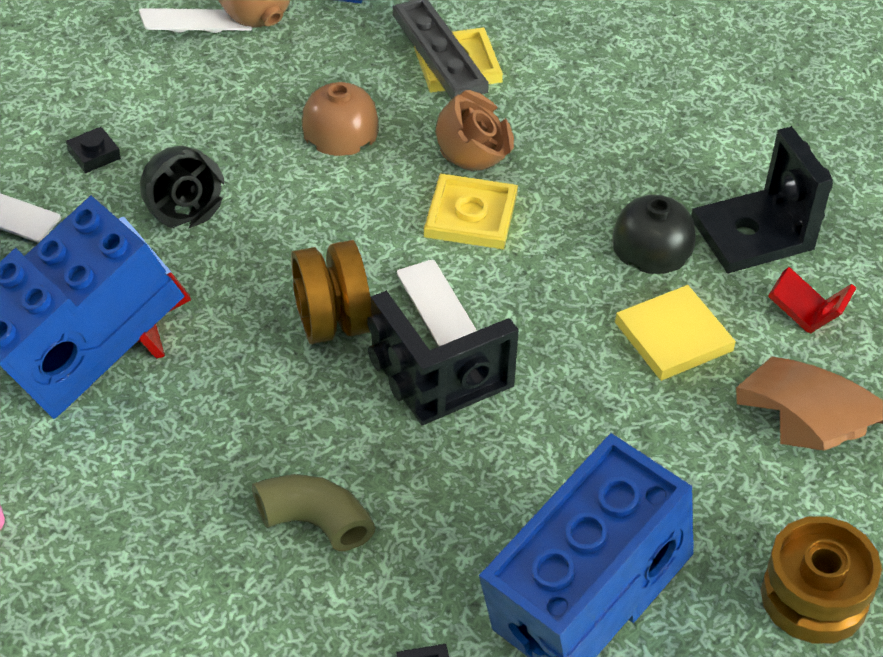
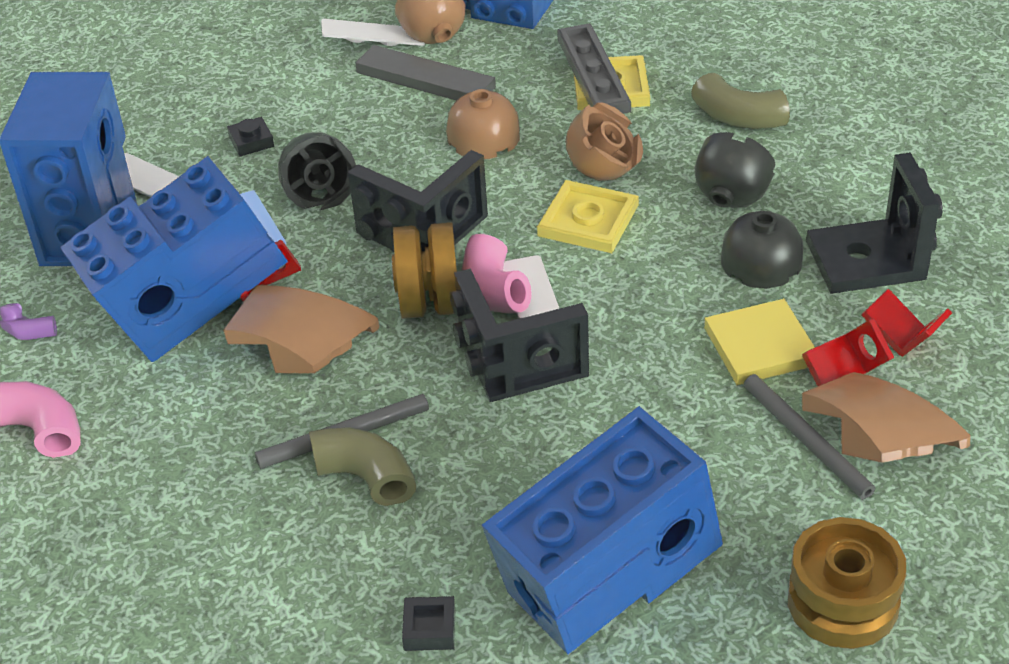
camera: 15 degrees right, 5 degrees down
none -> medium nougat slope [224,285,380,373]
none -> dark grey piece [254,394,429,469]
none -> black bracket [348,150,488,252]
none -> dark grey tile [355,45,496,100]
none -> bright pink cylinder [462,234,531,313]
none -> olive cylinder [691,73,790,129]
none -> pearl dark grey cylinder [694,132,776,208]
none -> dark grey piece [744,374,875,500]
none -> red bracket [802,318,894,386]

